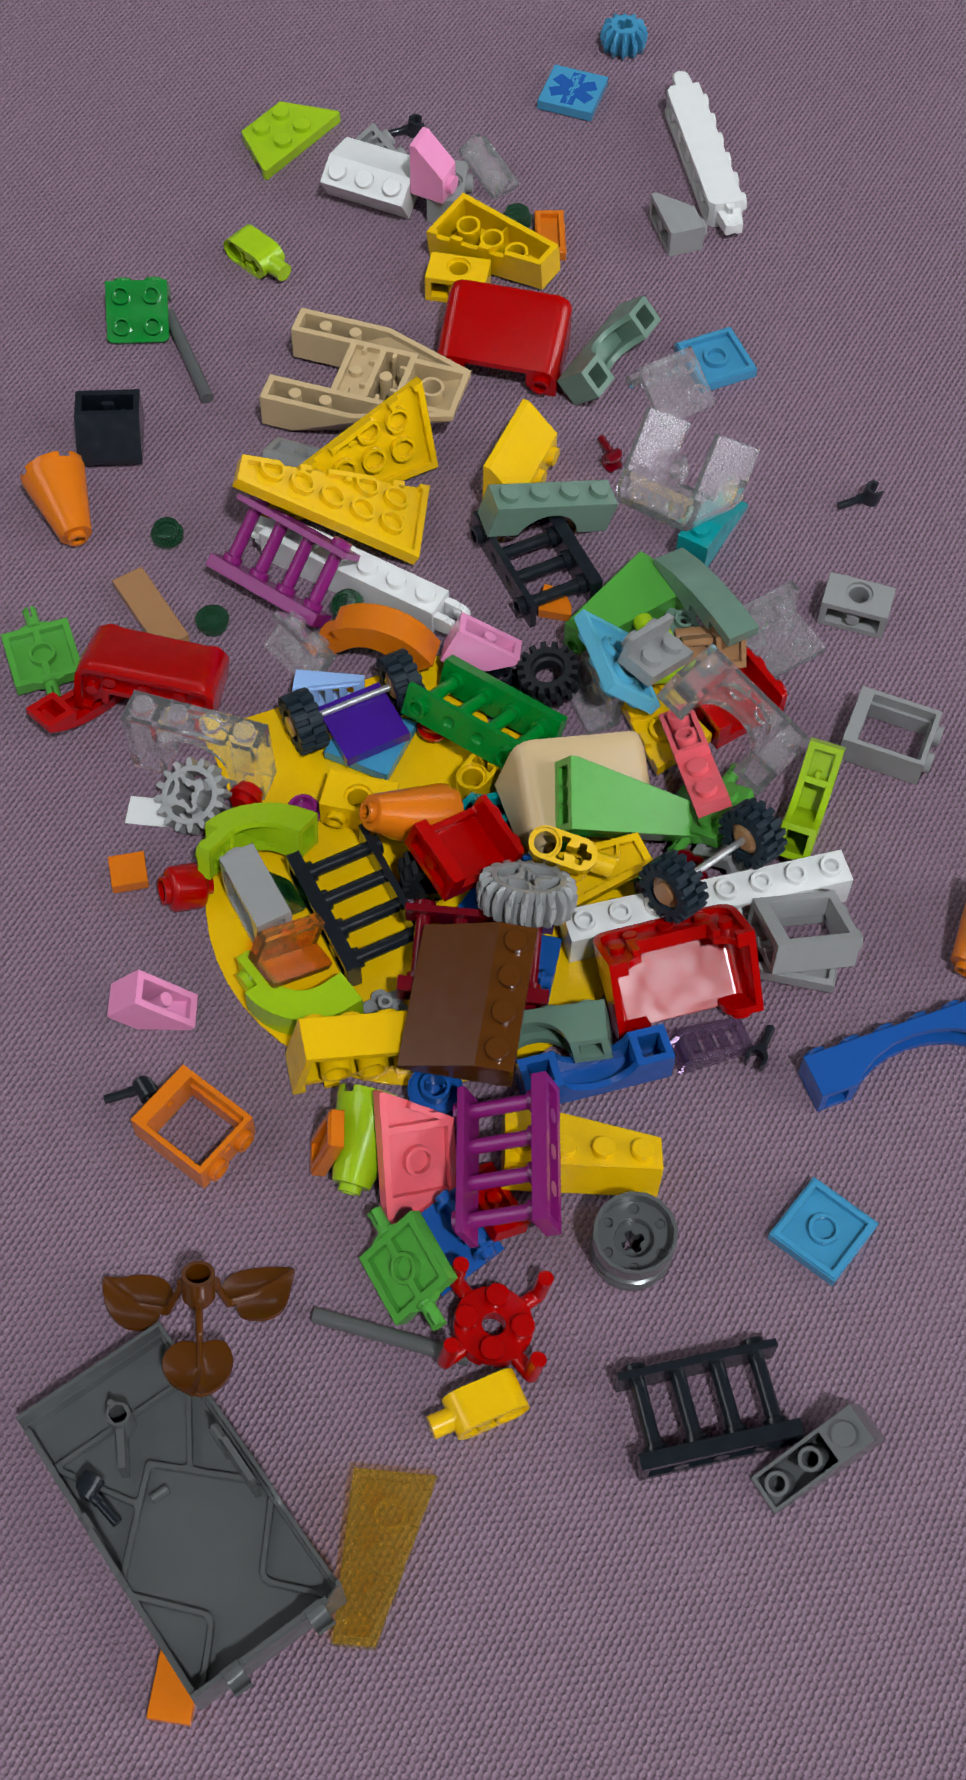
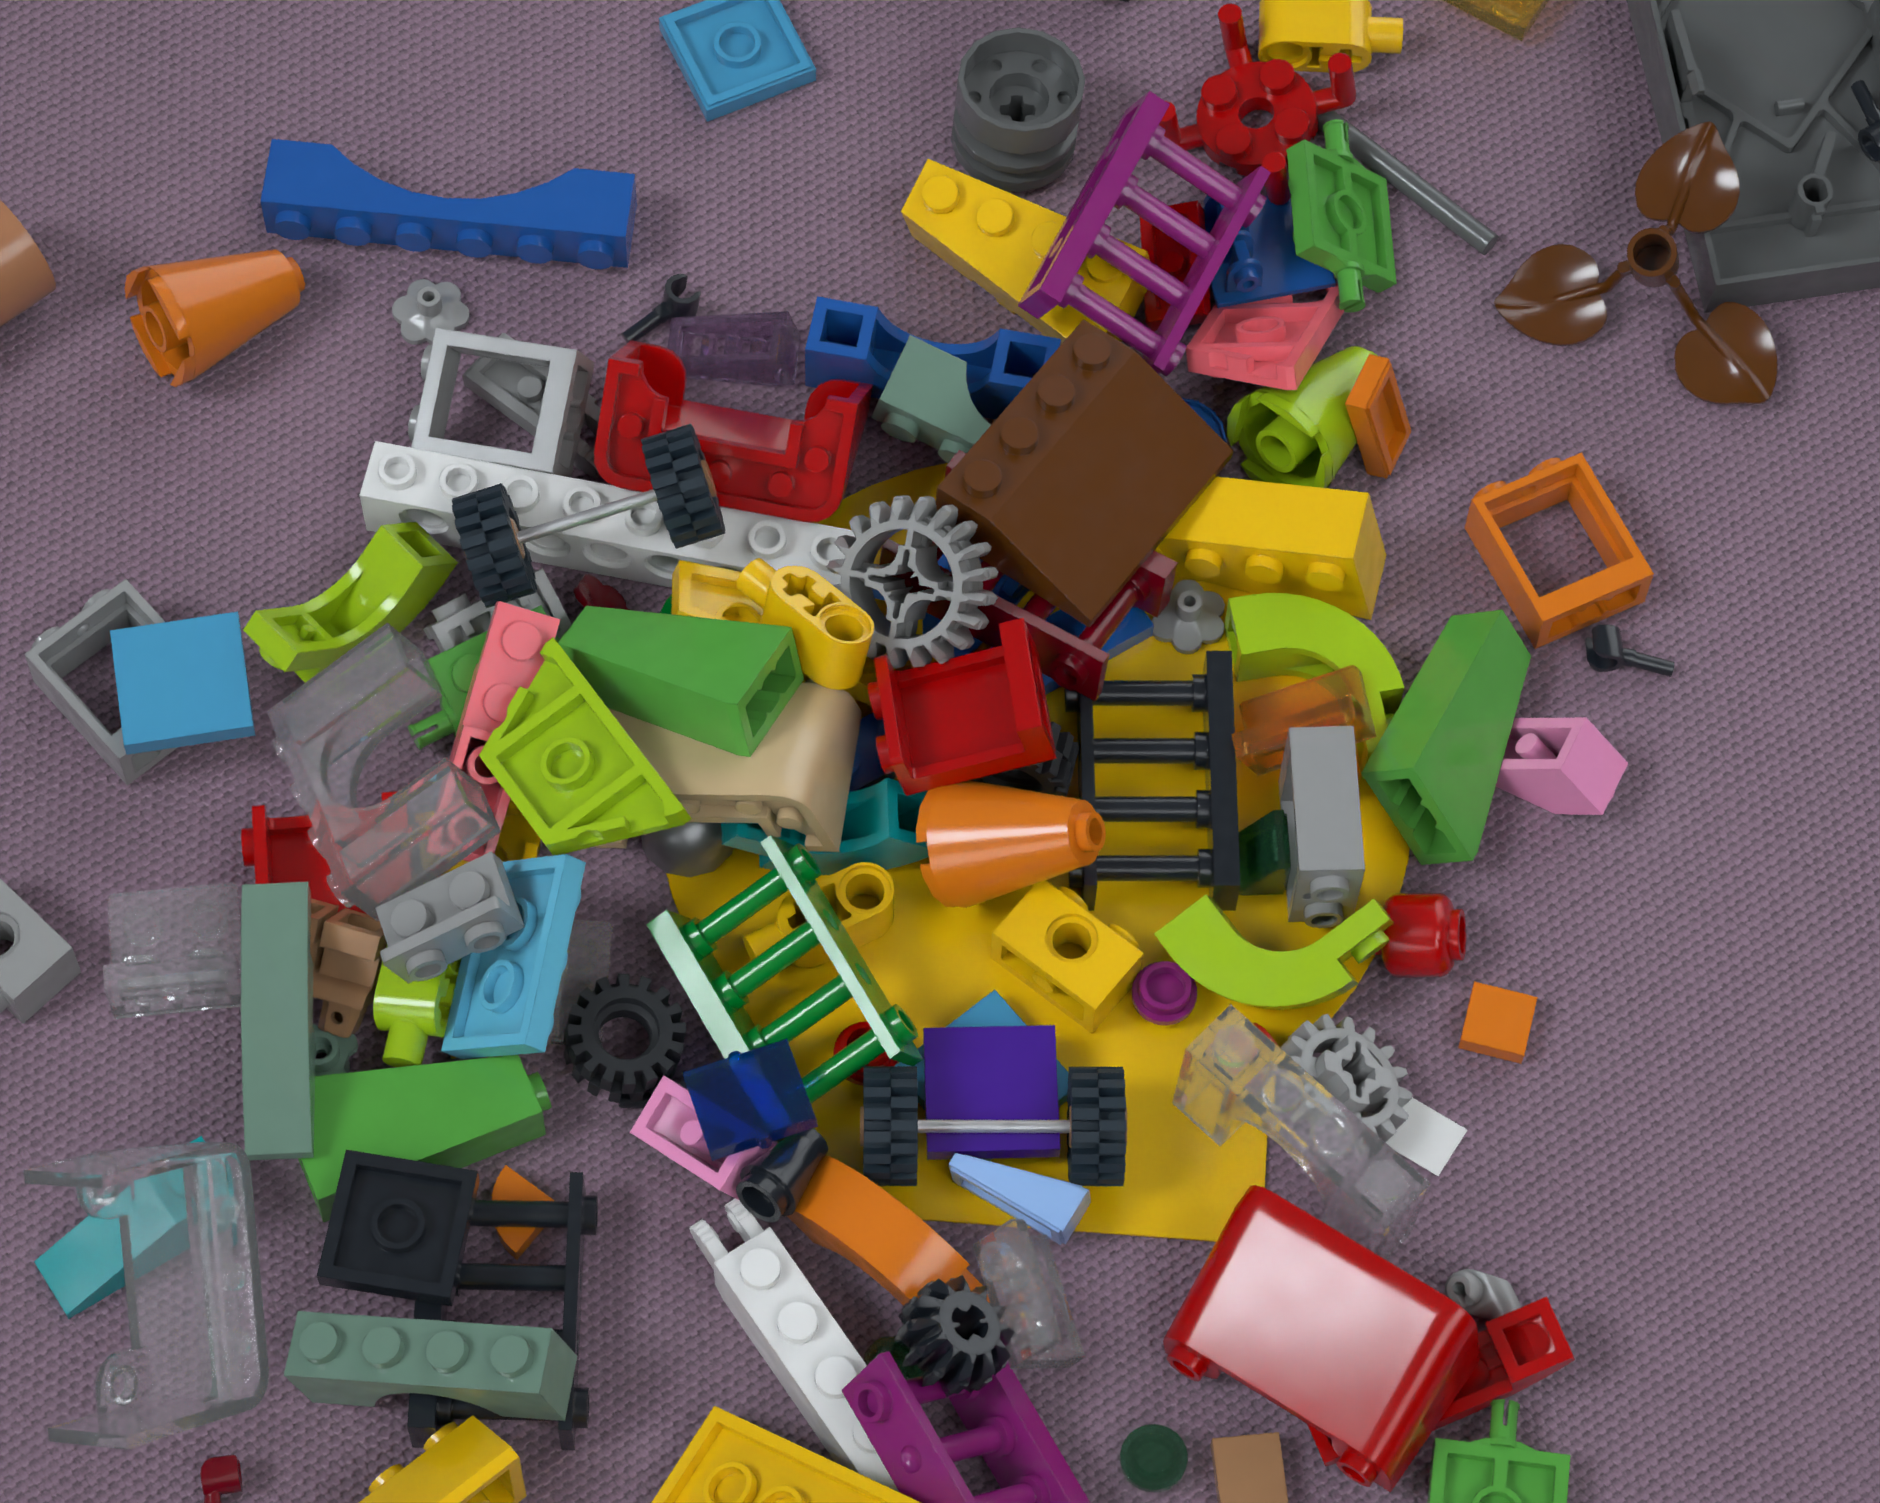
camera: 155 degrees left, 5 degrees up
none -> dark azure tile [110,611,256,755]
none -> black plate [317,1150,480,1306]
none -> light grey plant [392,279,470,345]
none -> lime wing [479,637,692,855]
none -> clear blue piece [683,1039,818,1161]
none -> black cone [736,1125,828,1222]
none -> black gear [894,1275,1016,1397]
none -> bright green slope [1361,609,1531,865]
none -> light grey arm [1444,1269,1522,1320]

